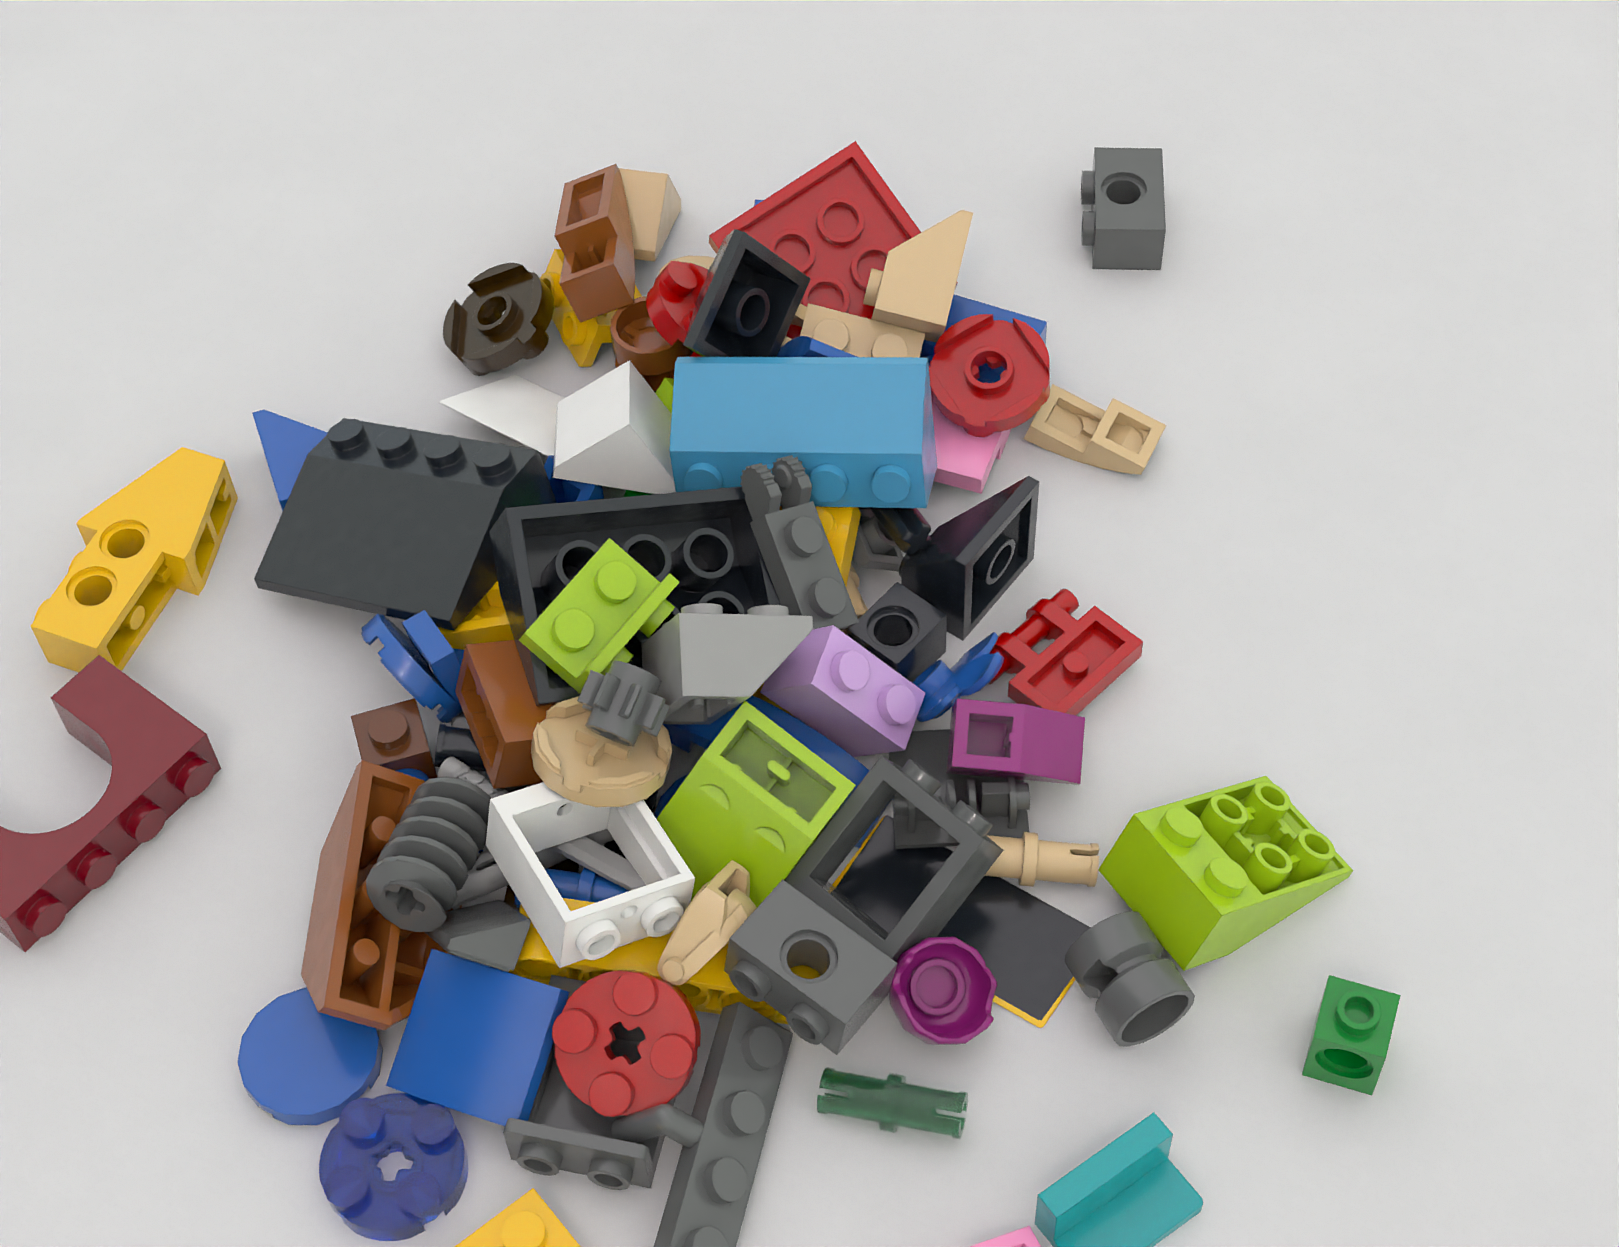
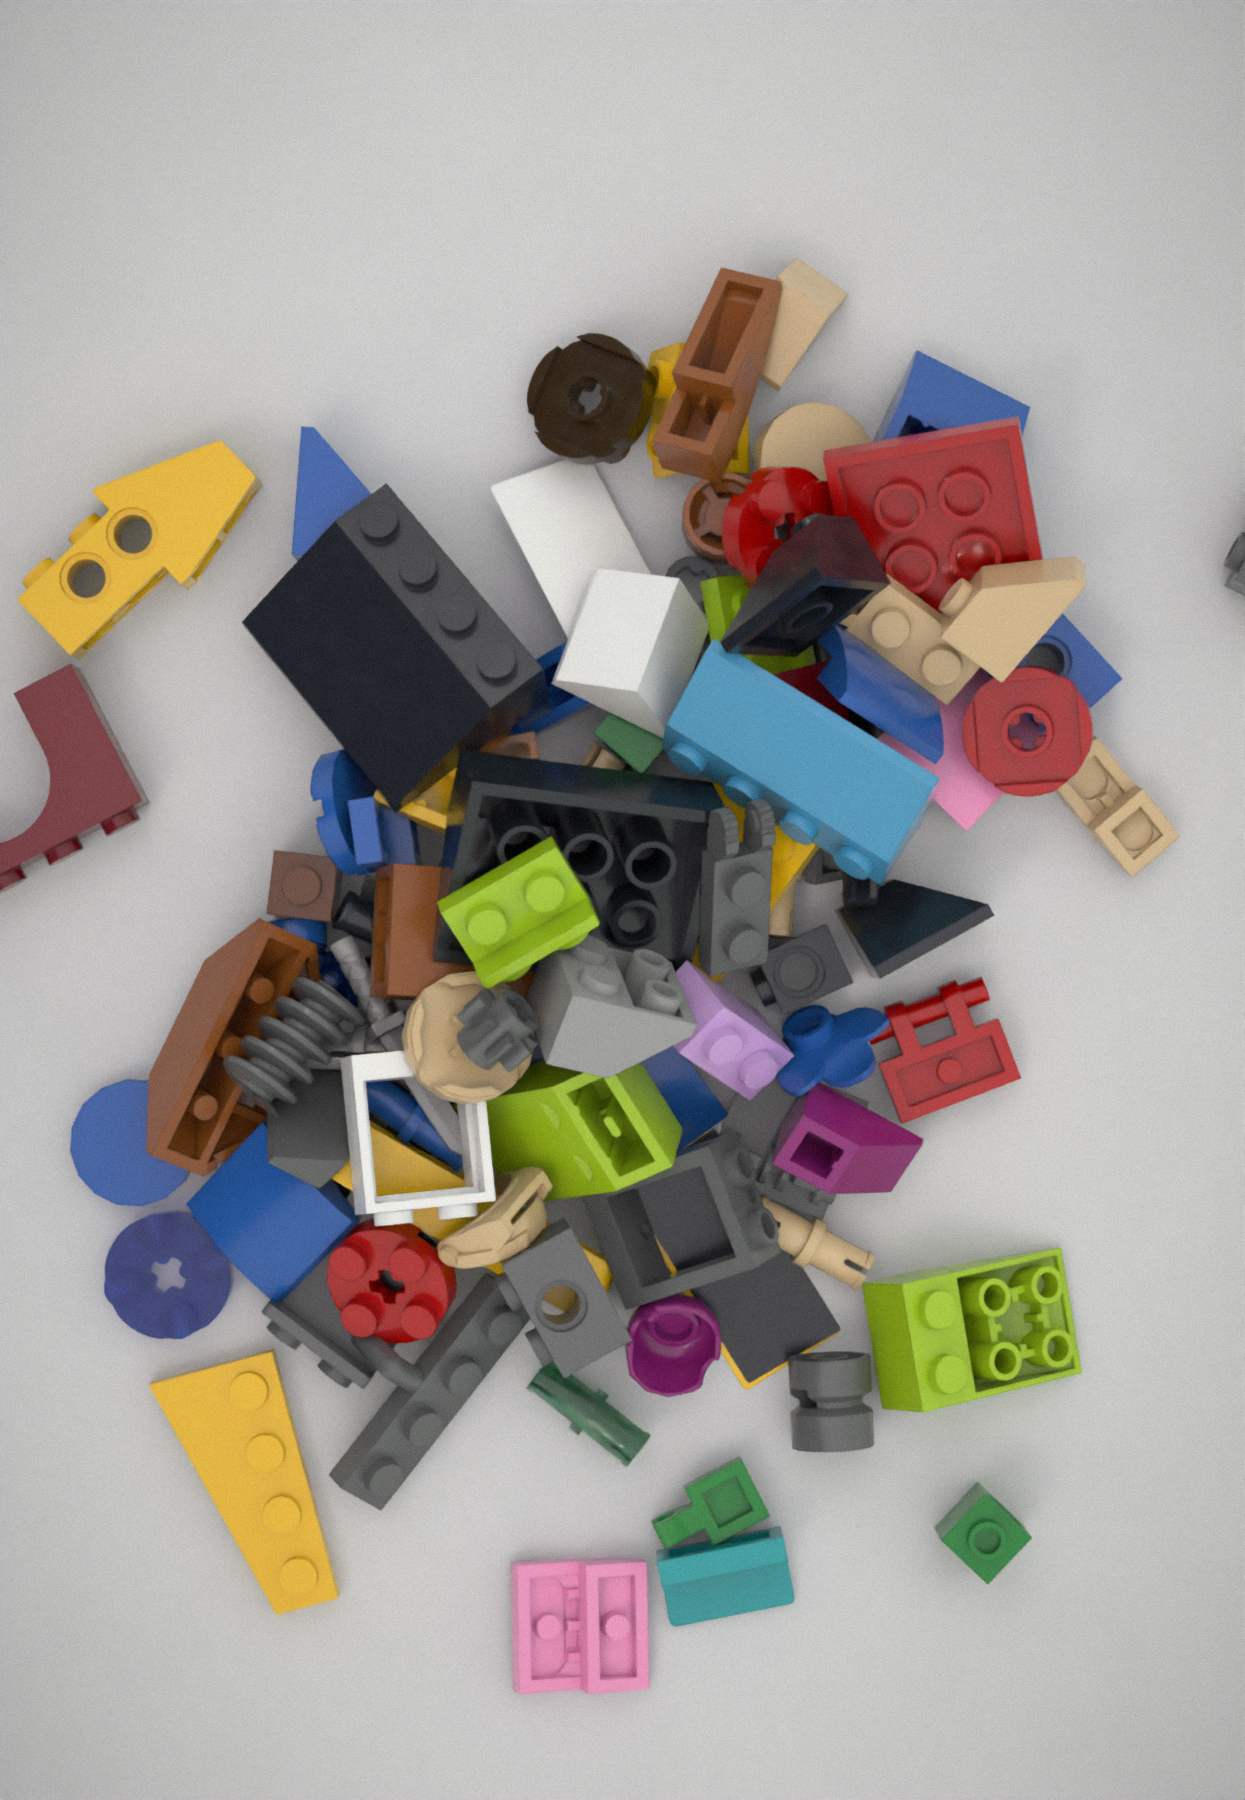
camera: 25 degrees right, 35 degrees up
none -> green plate [651,1456,770,1549]

